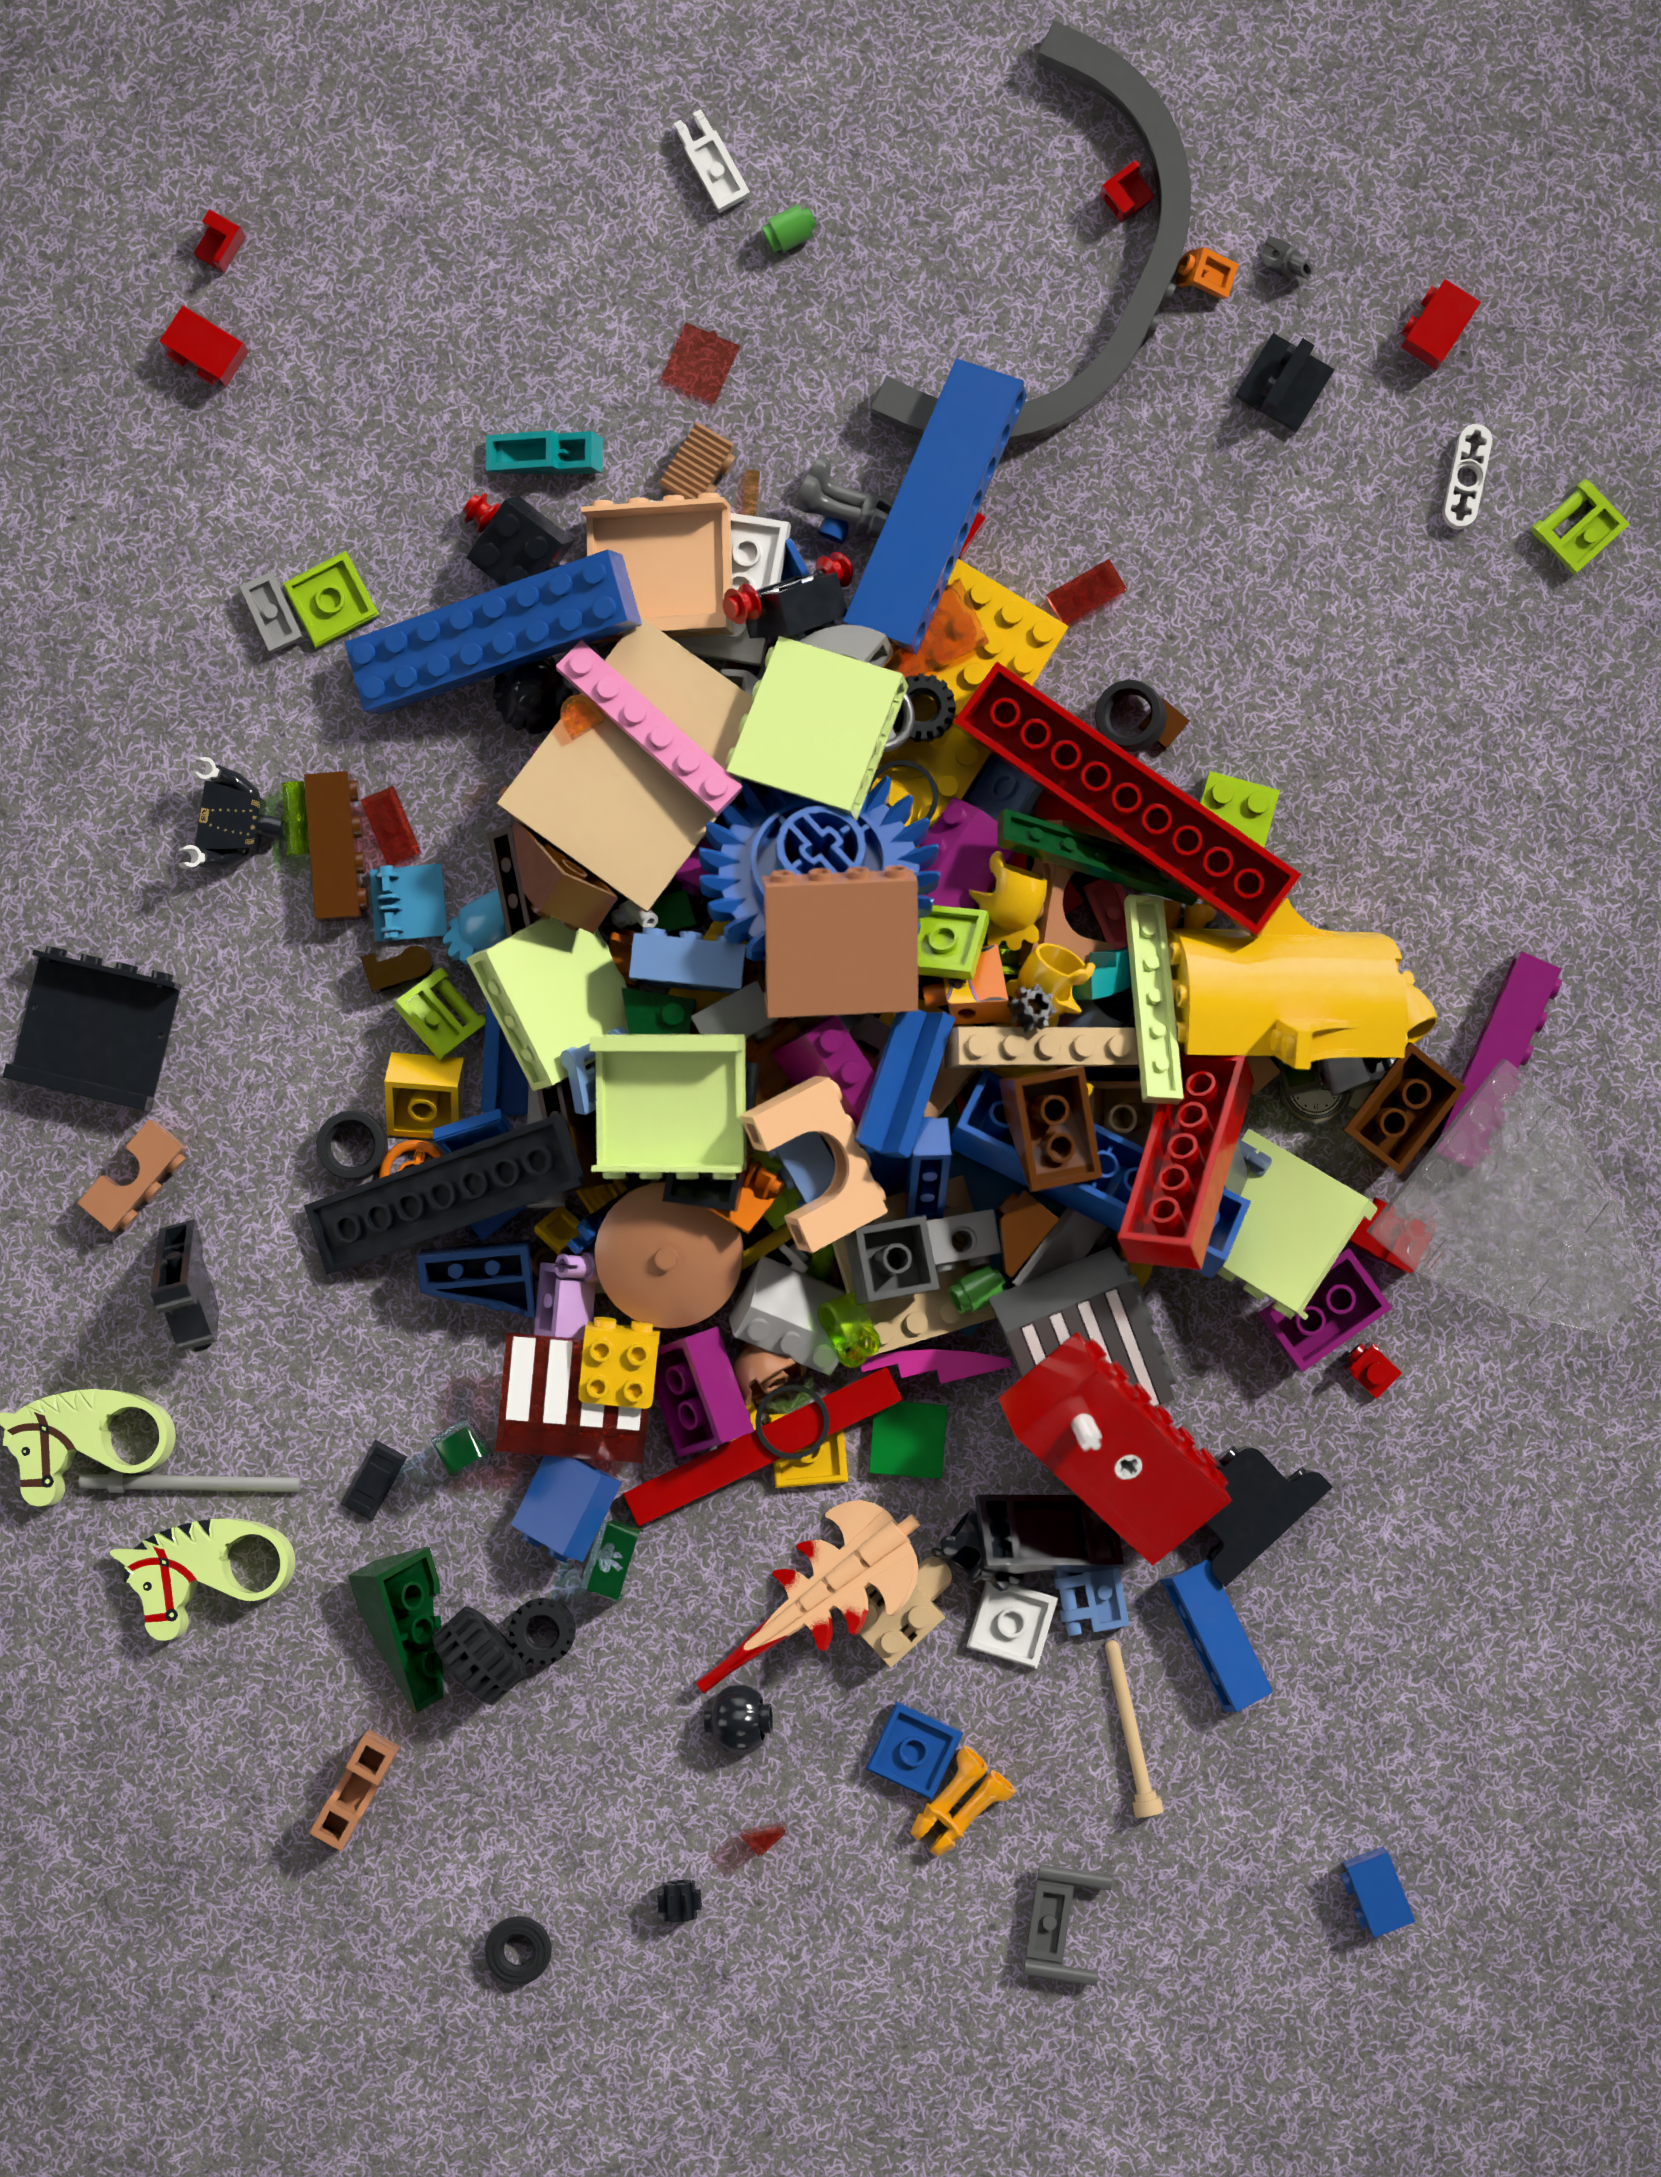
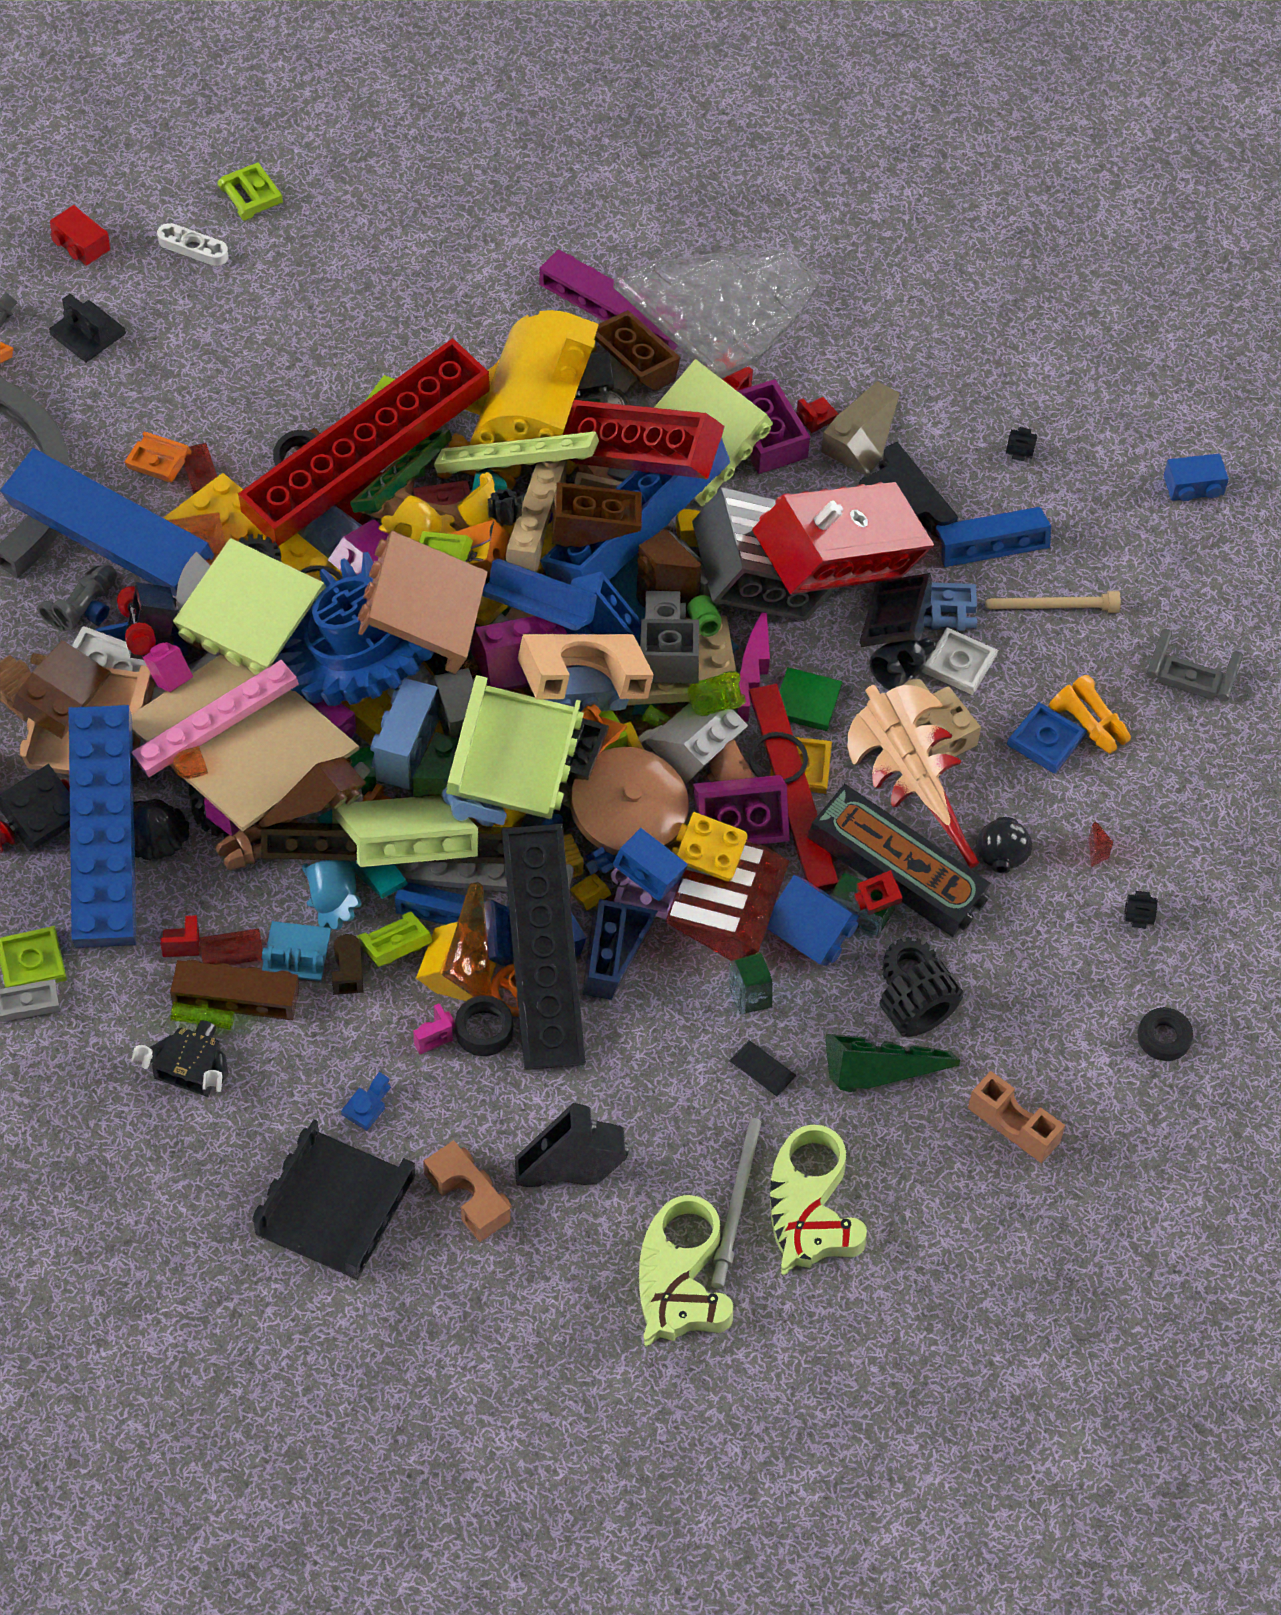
camera: 85 degrees left, 30 degrees down
none -> reddish brown slope [12,640,111,739]
none -> orange plate [124,431,192,483]
none -> dark pink brick [143,642,193,692]
none -> red panel [160,915,199,957]
none -> blue plate [341,1072,391,1131]
none -> dark pink bracket [413,1003,455,1055]
none -> clear orange wing [442,882,492,997]
none -> blue panel [613,828,688,901]
none -> brick [807,783,991,937]
none -> dark tan wedge [821,381,900,476]
none -> red brick [854,870,903,916]
none -> black gear [1006,427,1037,461]

